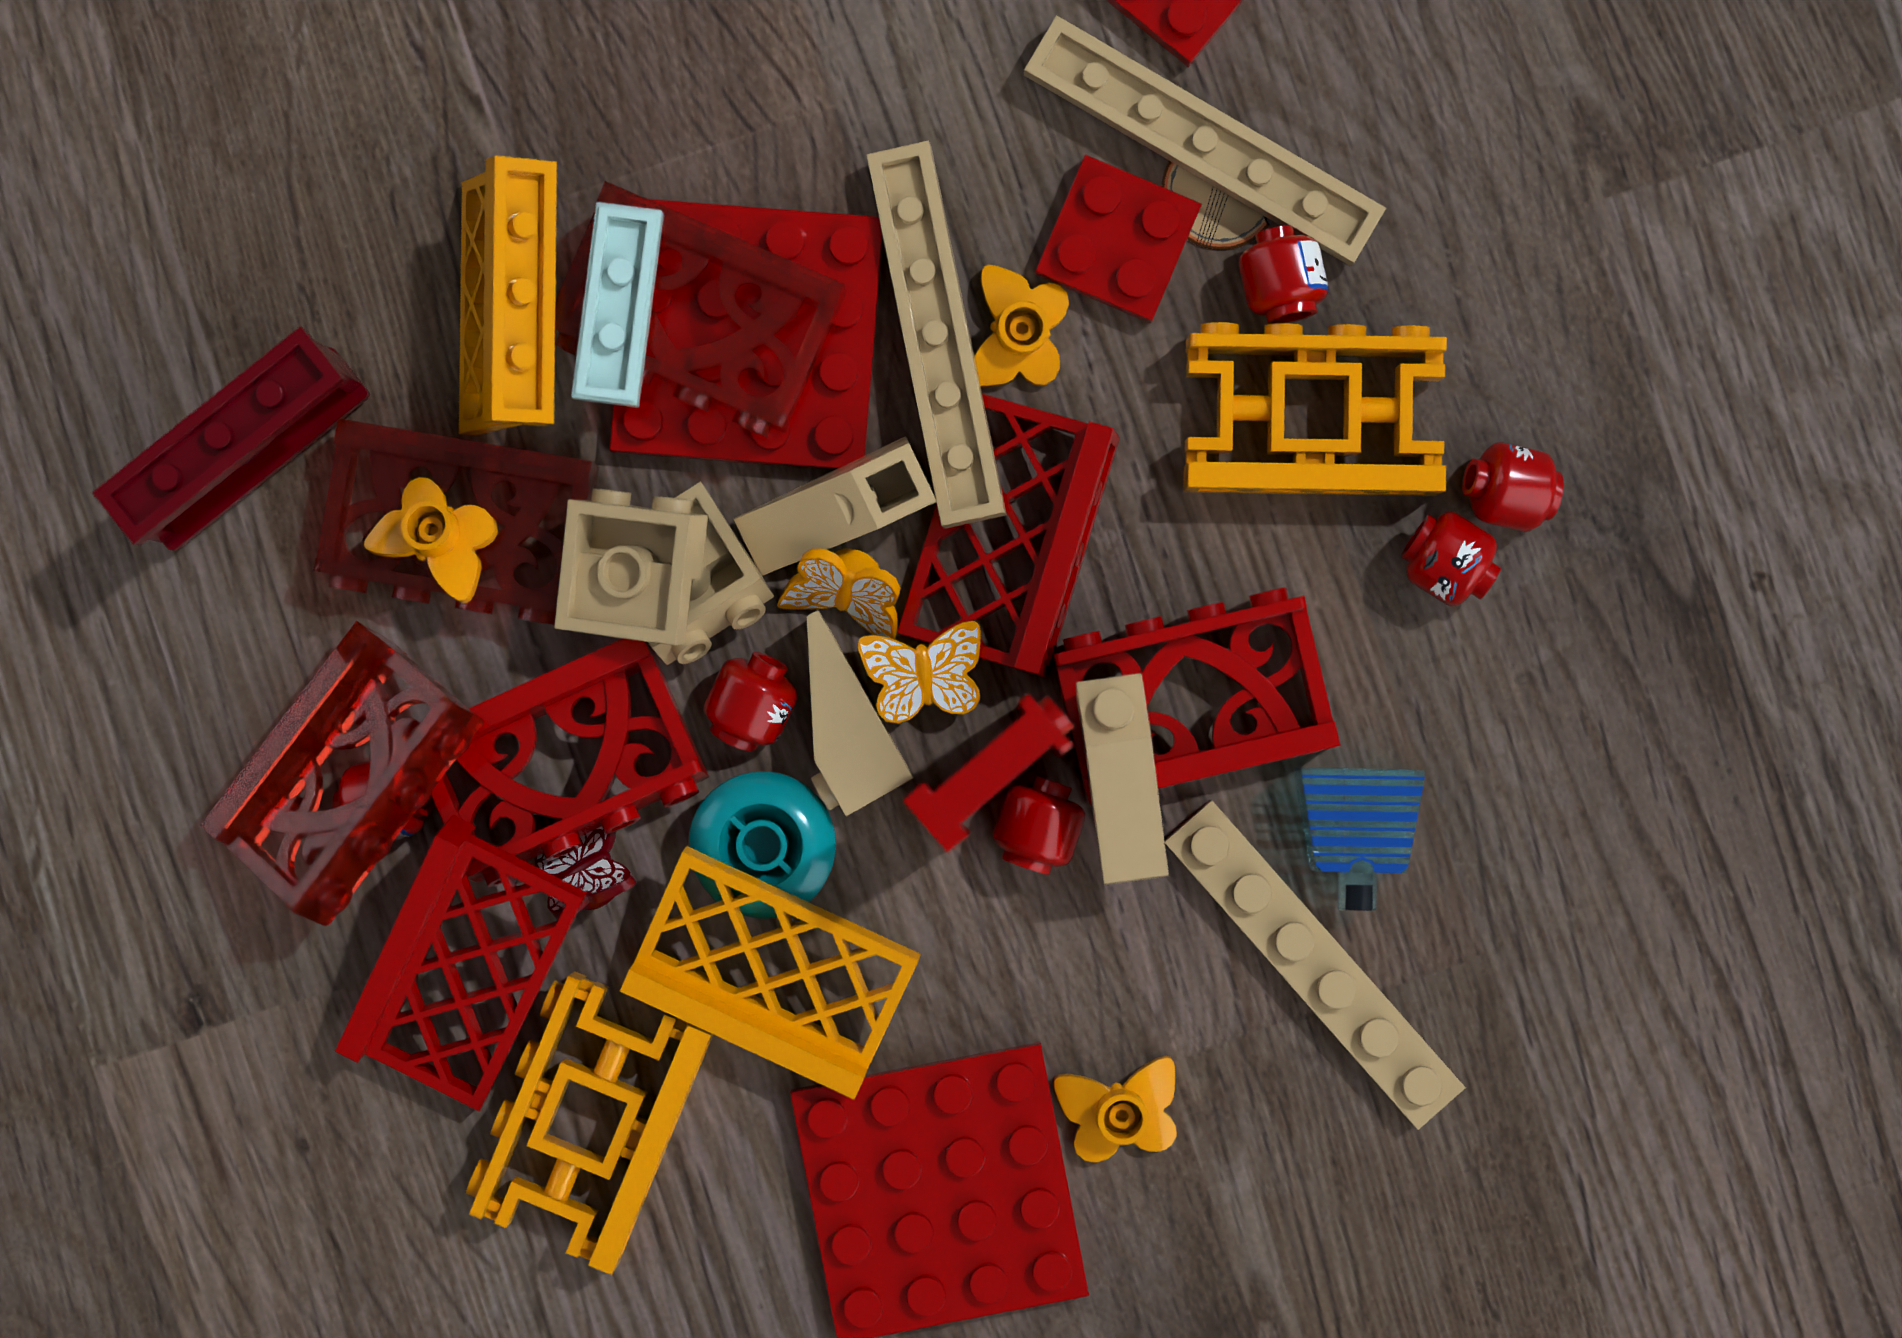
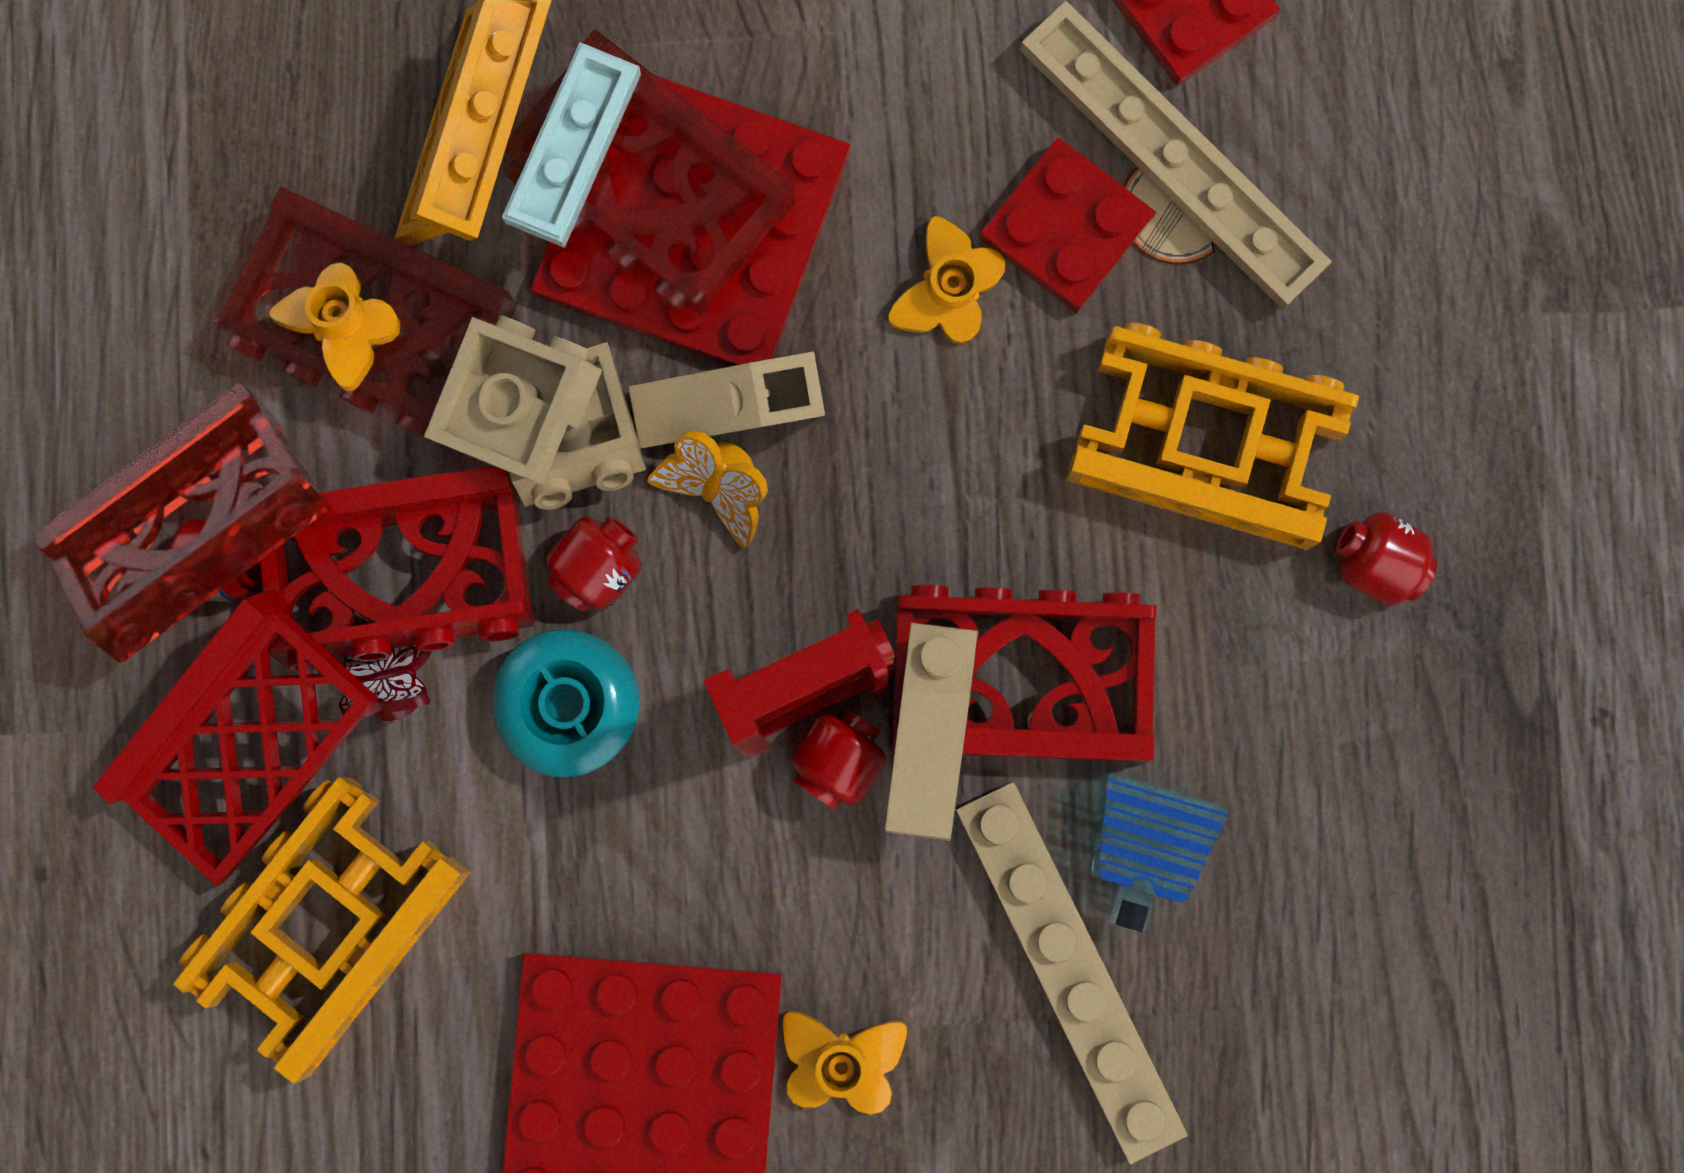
camera: 20 degrees right, 5 degrees down
dark red fence [92,326,370,551] -> none
light orange fence [620,846,921,1099] -> none
tan slope [807,610,914,816] -> none
animal [858,621,981,724] -> none
tan plate [867,140,1007,529] -> none
red fence [897,394,1120,679] -> none
red head [1239,225,1329,324] -> none
red head [1401,511,1501,607] -> none

